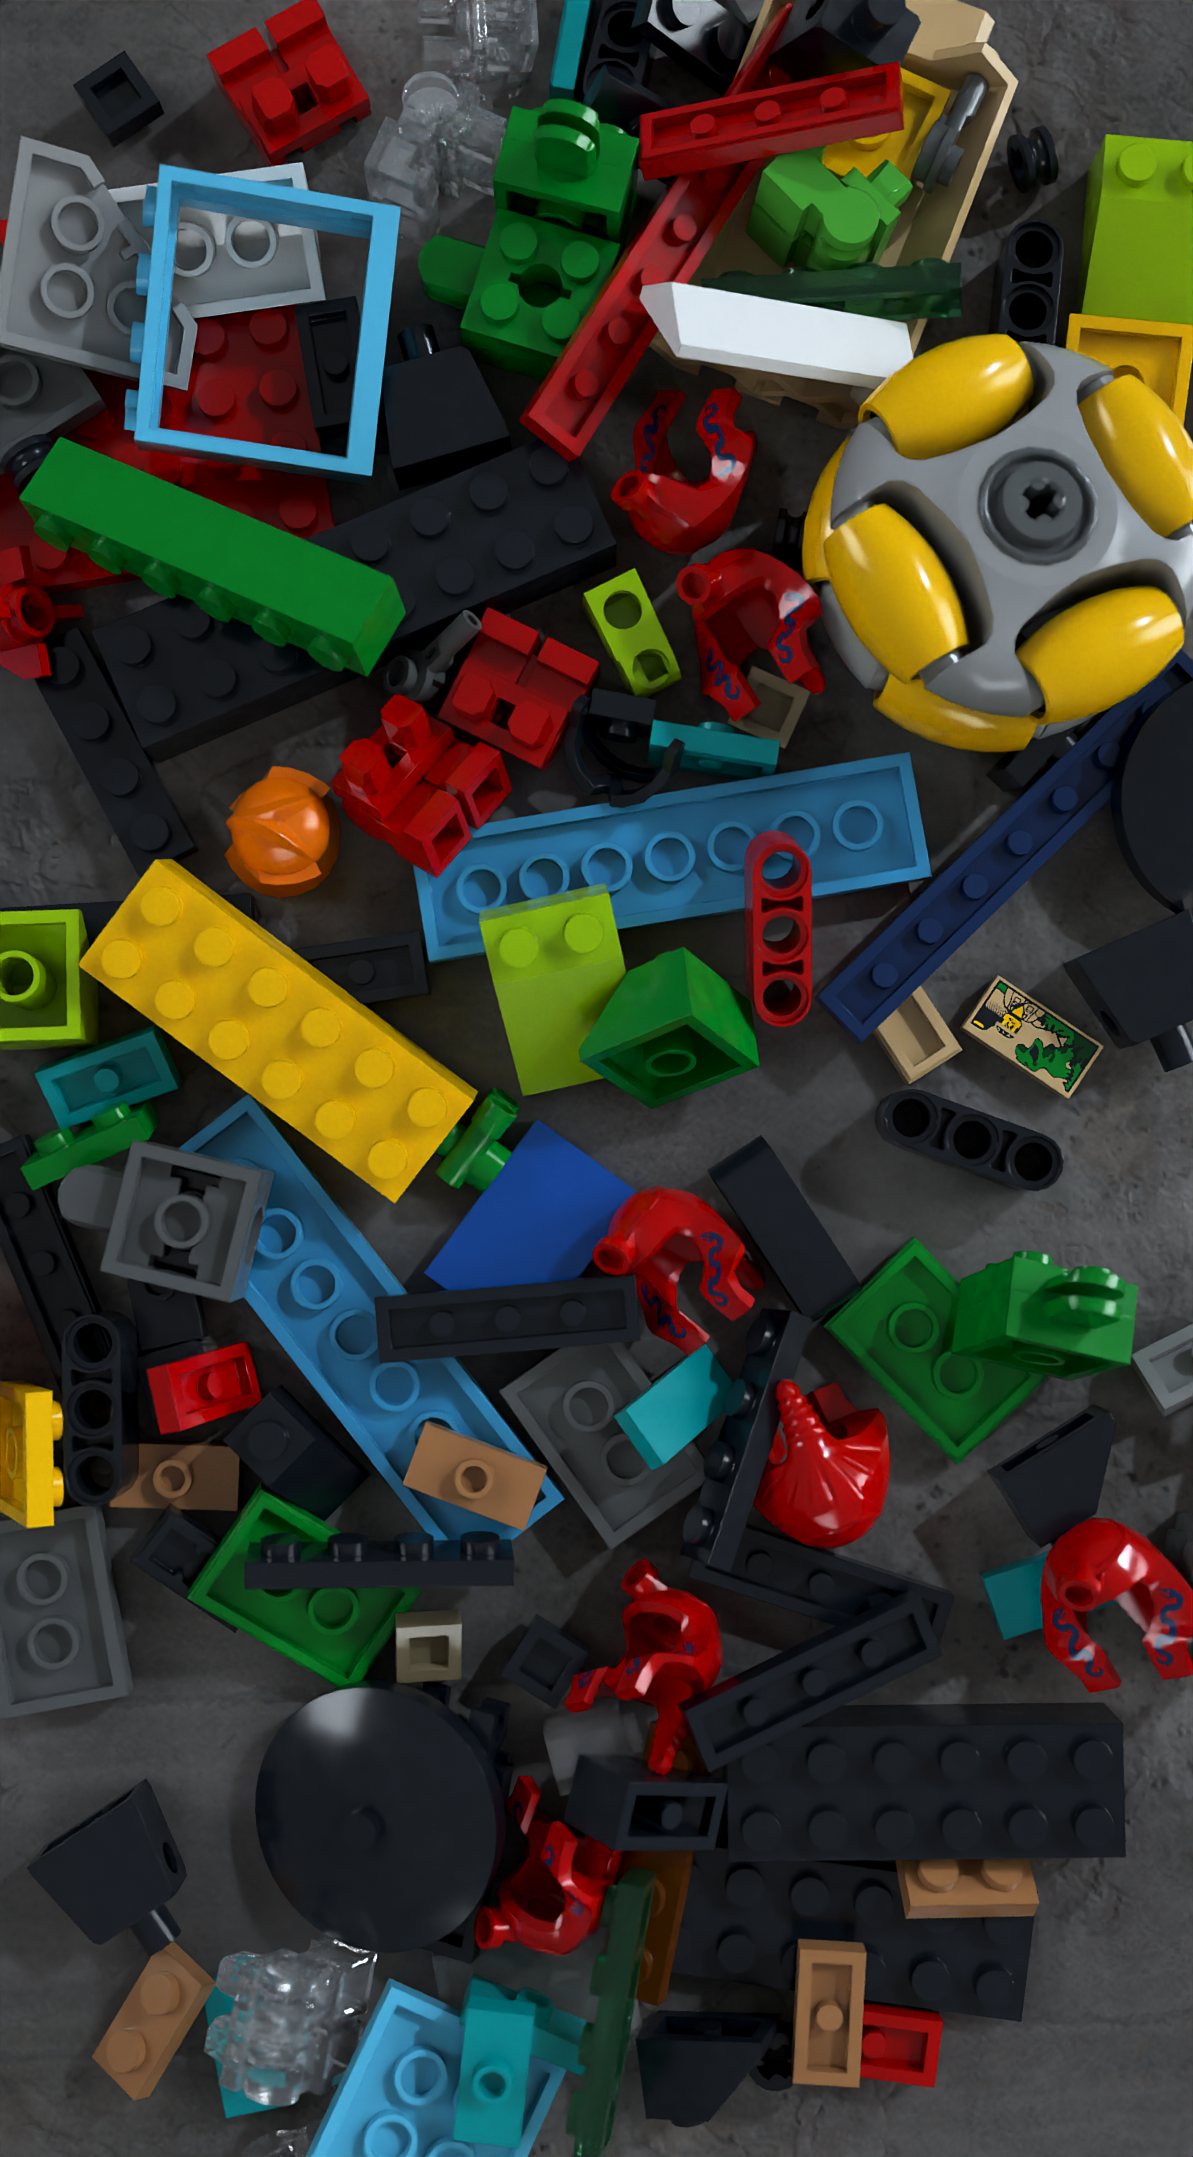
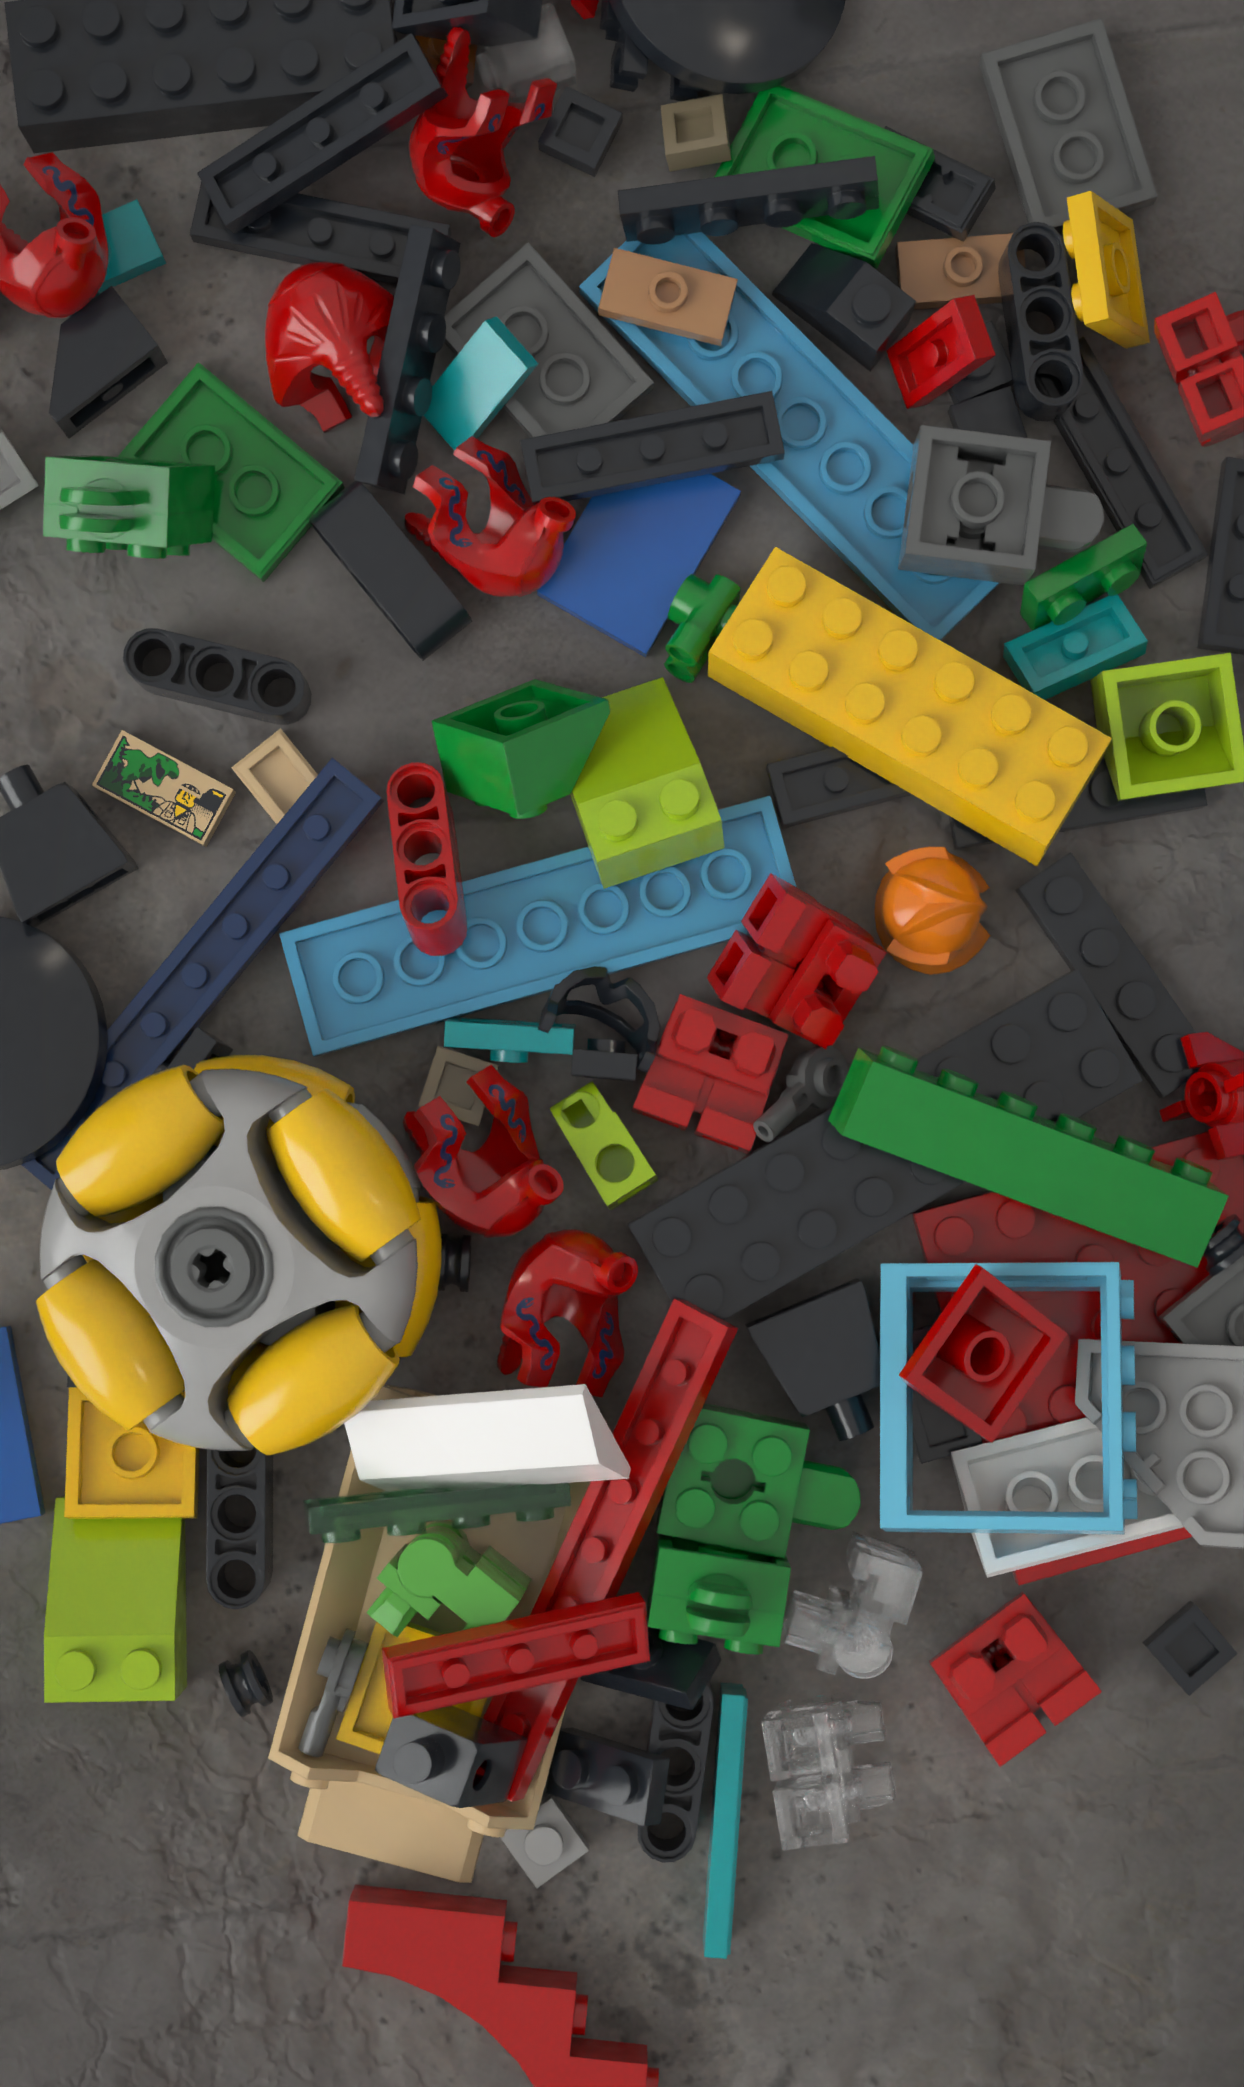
camera: 175 degrees right, 0 degrees up
none -> red slope [899,1264,1067,1443]

